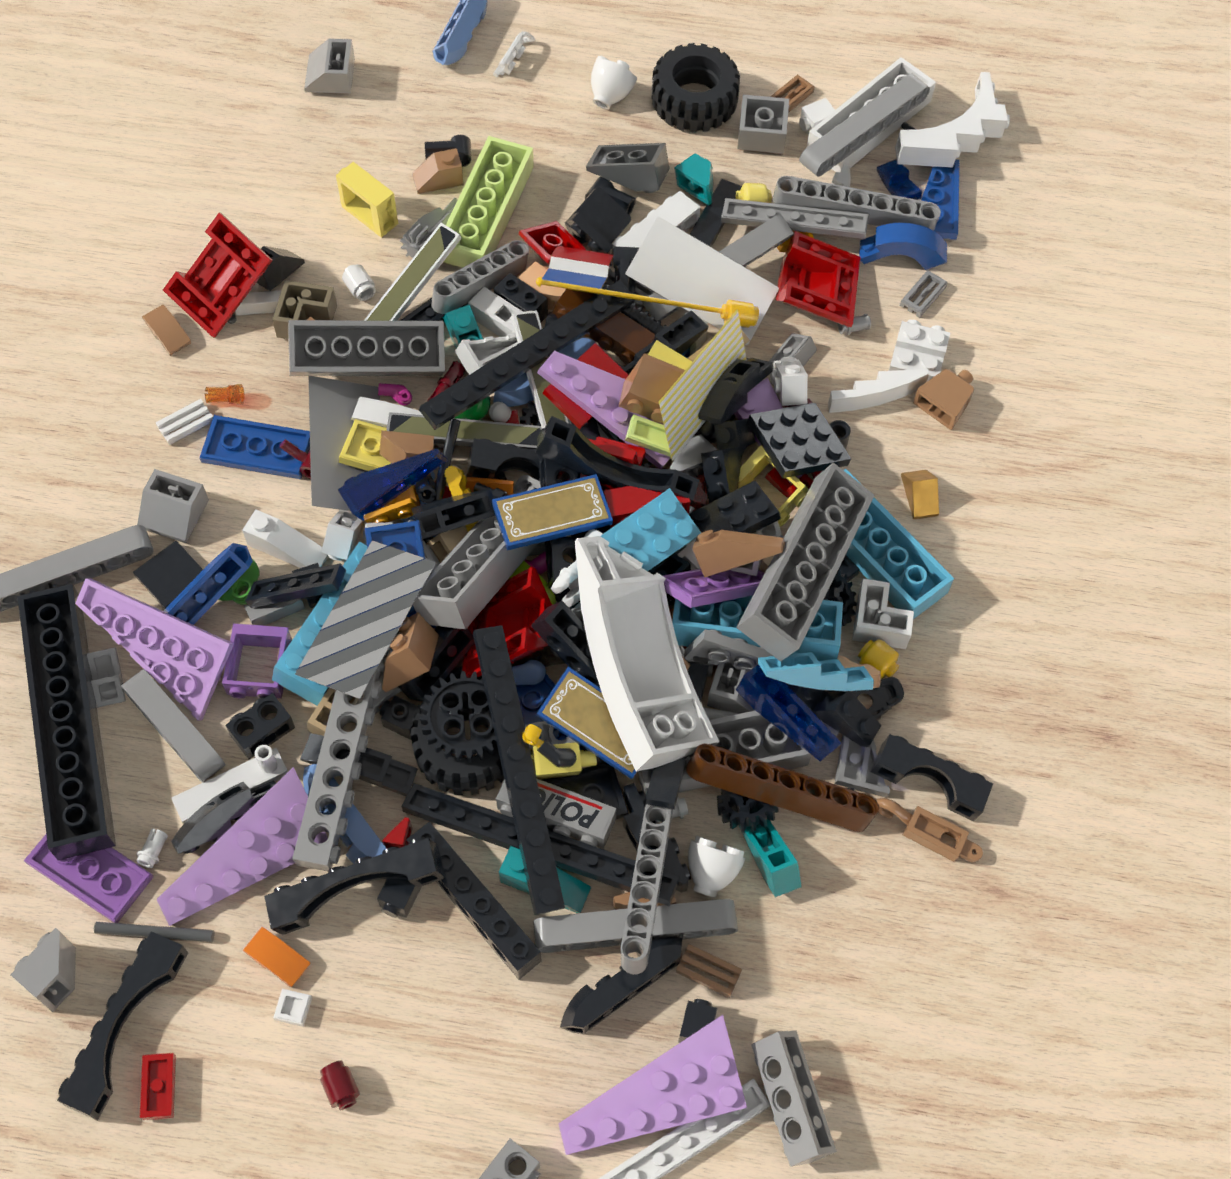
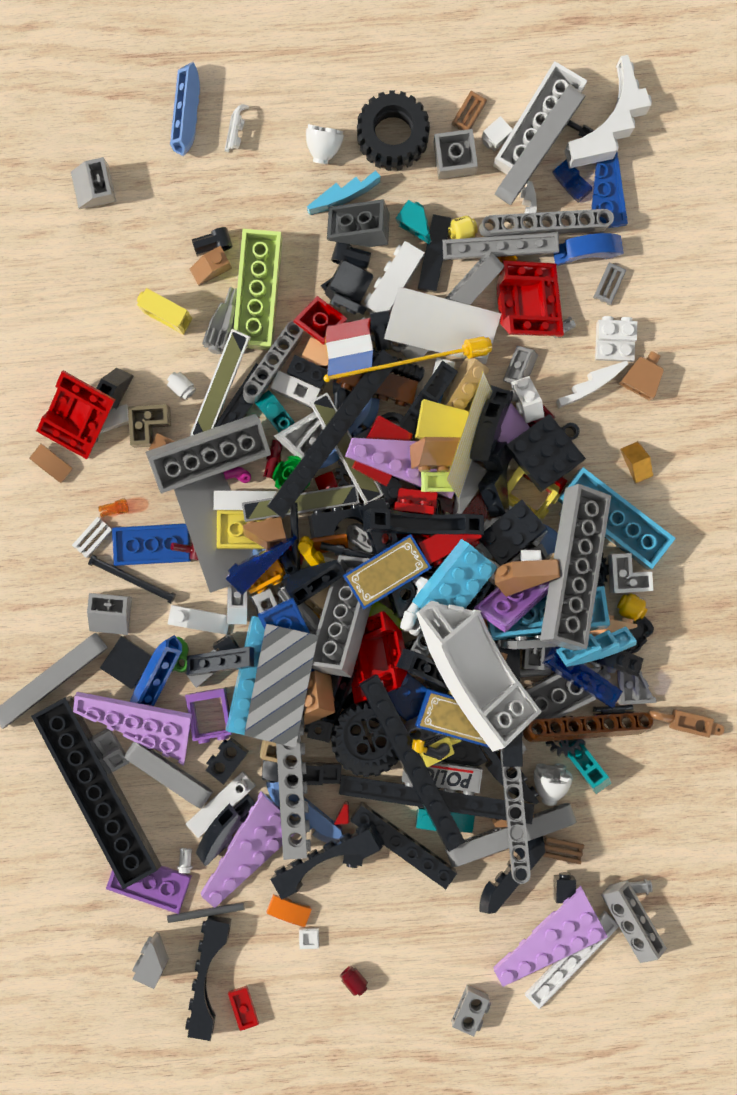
camera: 10 degrees left, 25 degrees up
white hinge [489,402,511,423] -> none
black arch [871,734,993,821] -> none
none -> black bar [88,555,176,604]
none -> medium azure slope [307,170,381,215]
none -> light grey pin [629,879,652,895]

